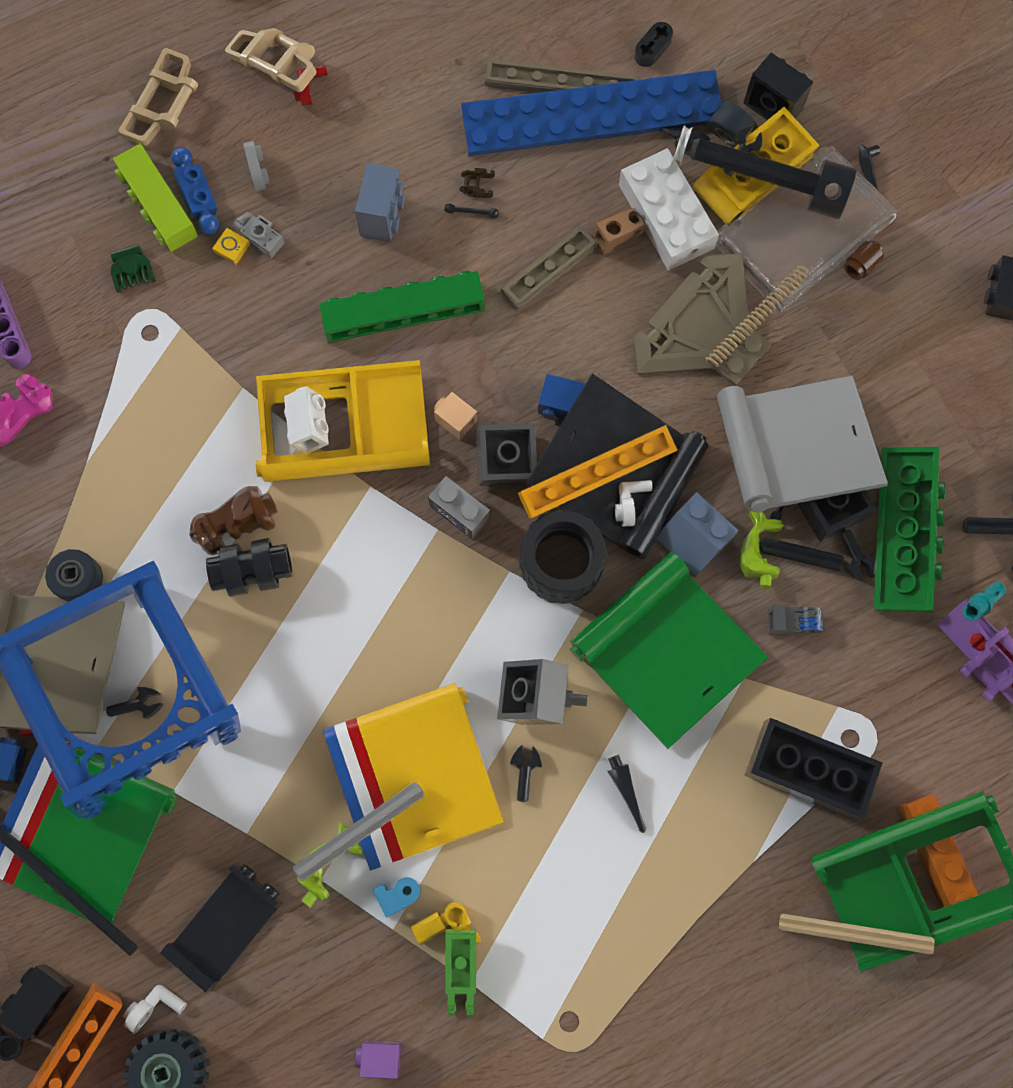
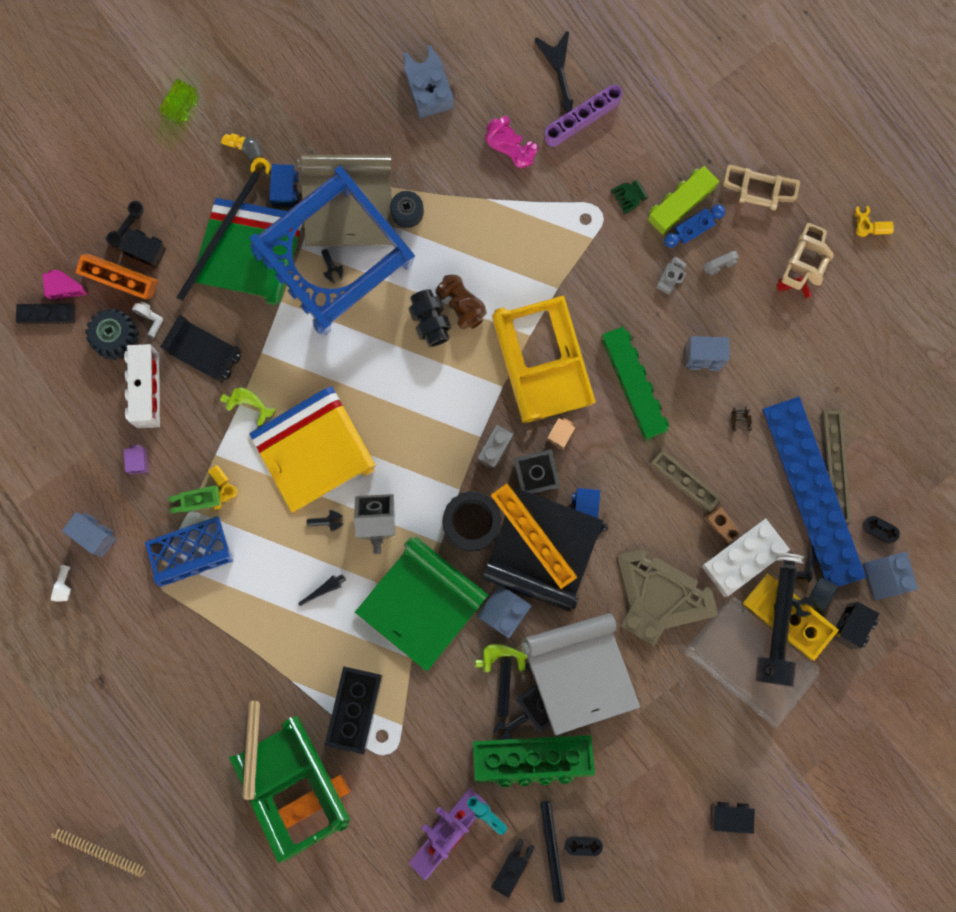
camera: 80 degrees right, 5 degrees up
yellow tile [212,228,250,265] -> none
white brick [284,386,329,454] -> none
light grey axle [293,782,424,881] -> none
dark azure leg [373,877,421,918] -> none
black hinge [444,203,499,219] -> none
white plate [615,480,652,527] -> none
tan piece [705,266,809,367] -> none
dark grey leg [768,605,824,635] -> none
reddish brown brick [844,240,884,280] -> none
black bar [859,144,881,191] -> none
none -> white brick [124,344,160,428]
none -> blue fence [145,516,234,587]
none -> sand blue slope [863,551,918,601]

